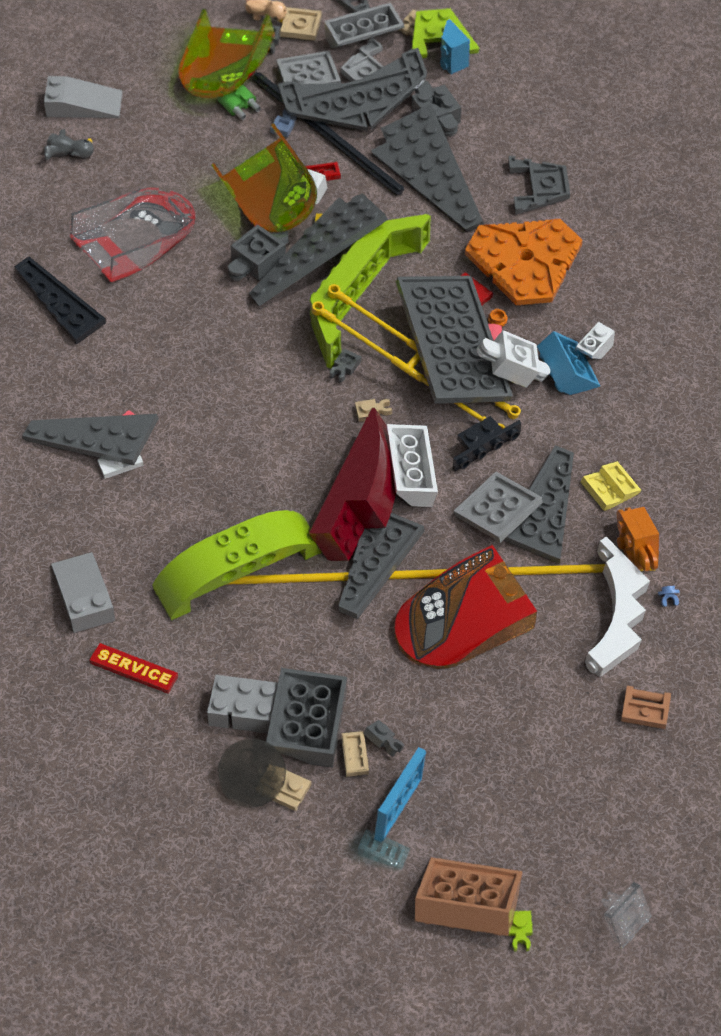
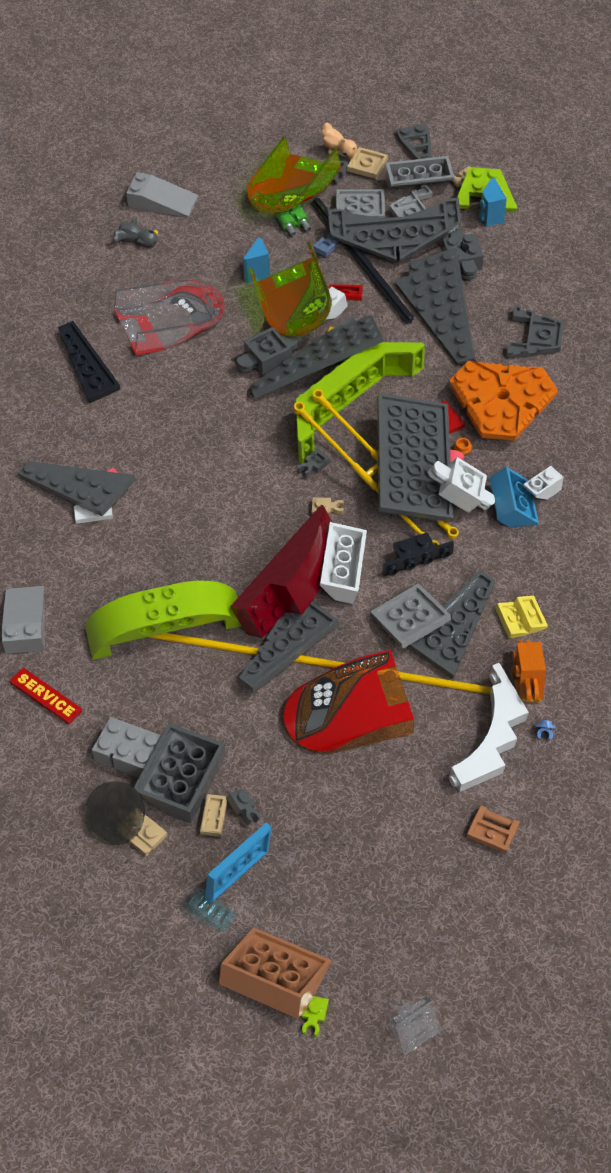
camera: 15 degrees right, 0 degrees up
none -> dark azure slope [243,237,270,283]

